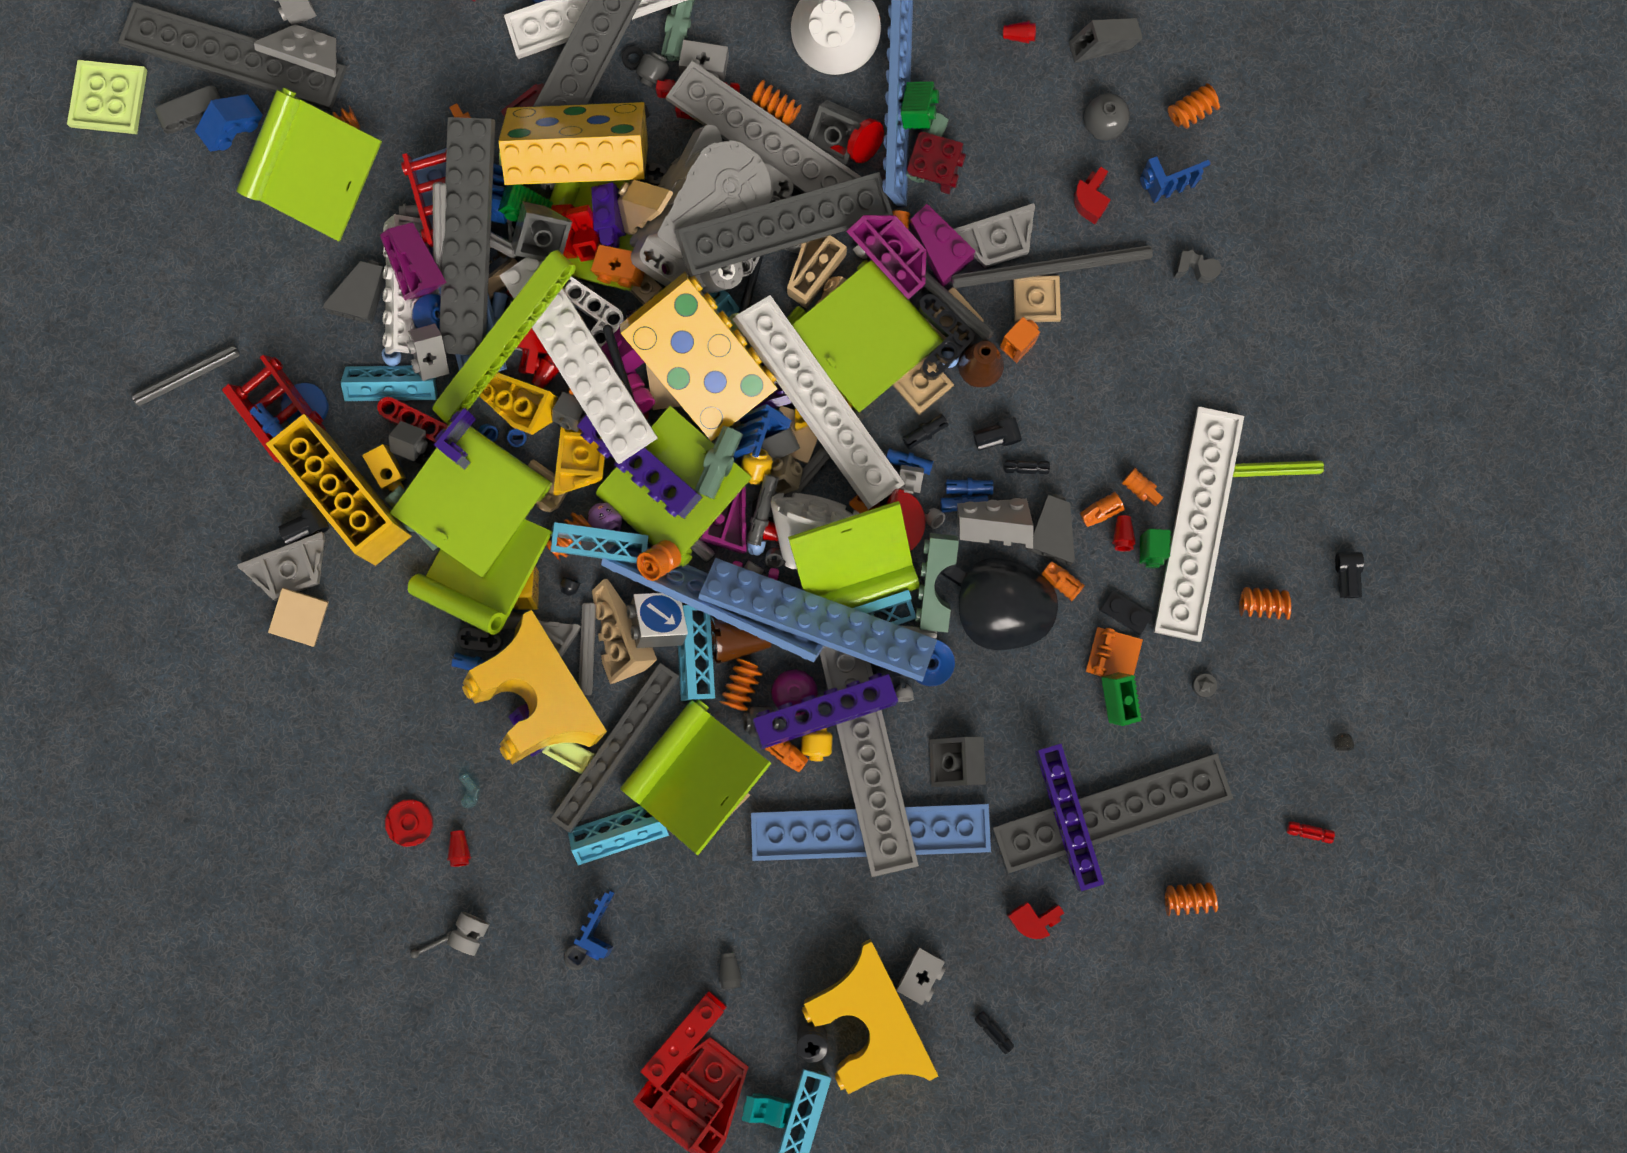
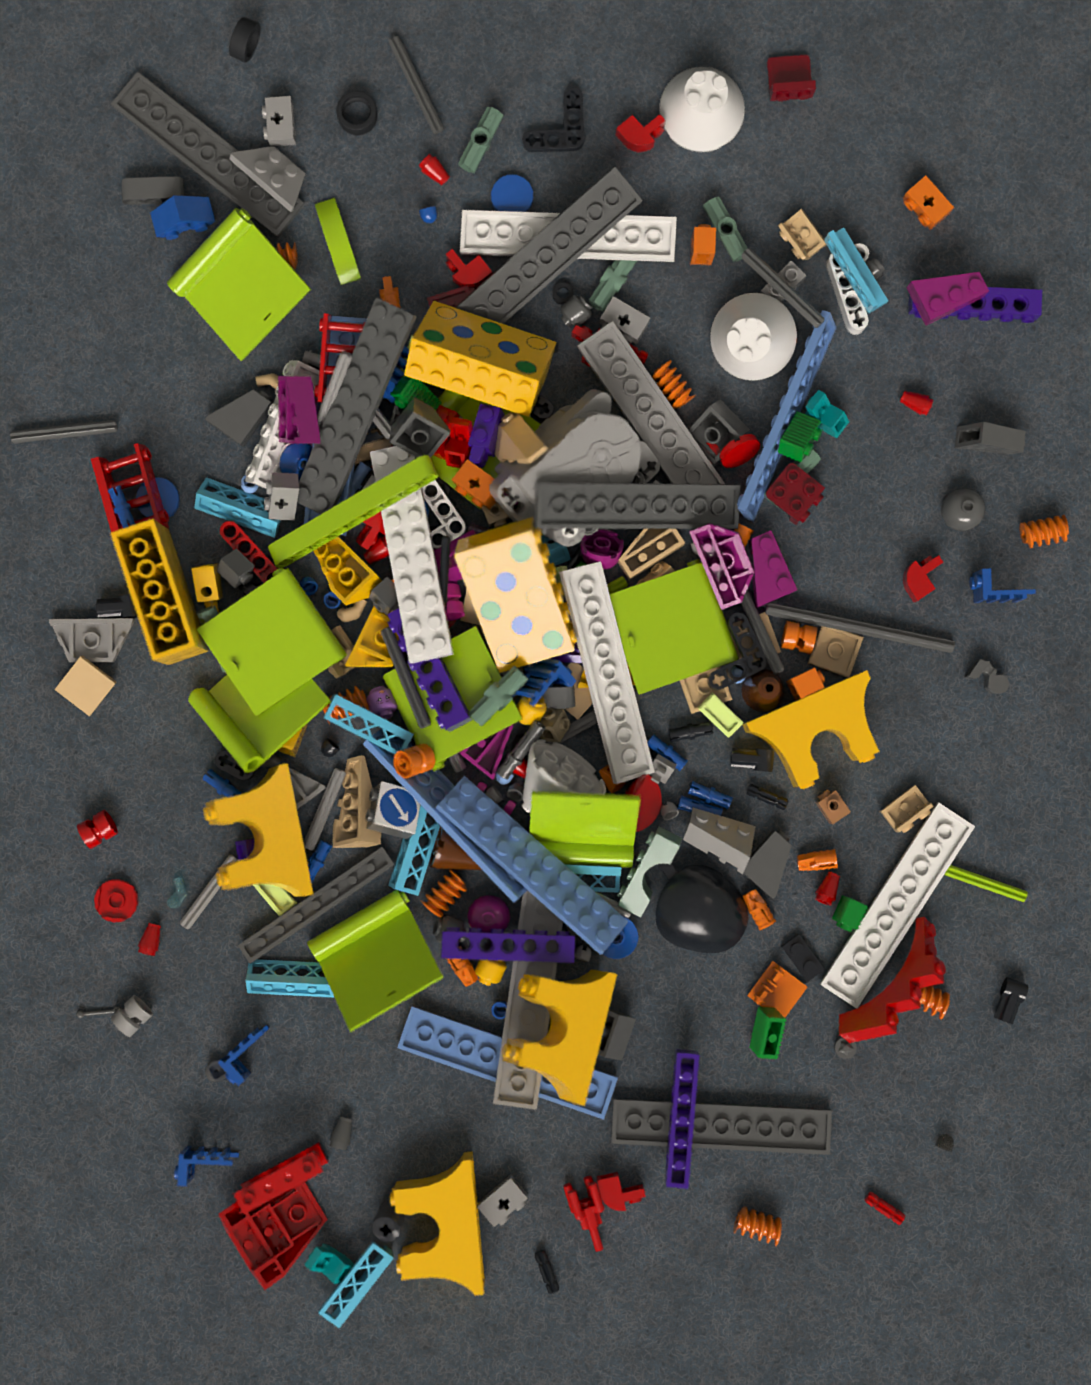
camera: 15 degrees right, 5 degrees up
yellowish green plate [67,60,147,134] -> none
dark purple bracket [434,408,476,470] -> none
light grey wing [954,203,1035,268] -> none
orange hinge [1121,468,1163,506] -> none
none -> red wheel [77,810,118,849]
none -> blue plate [174,1146,239,1186]
none -> light grey axle [180,855,238,929]
none -> tan arm [255,373,278,391]
none -> blue pin [307,840,333,884]
none -> lime slope [315,198,361,285]
none -> tan arm [337,600,367,622]
none -> dark grey axle [380,627,431,729]
none -> blue hinge [419,206,437,223]
none -> red brick [445,249,493,289]
none -> blue hinge [491,1001,507,1019]
none -> yellow piece [502,969,617,1106]
none -> red plant [563,1176,604,1252]
none -> magenta cylinder [580,529,624,570]
none -> yellowish green tile [697,692,744,738]
none -> yellow piece [742,671,879,789]
none -> orange wheel [781,621,817,654]
none -> teal brick [805,390,850,438]
none -> medium nougat brick [815,789,851,824]
none -> red arch [839,917,946,1043]
none -> tan bracket [880,785,933,833]

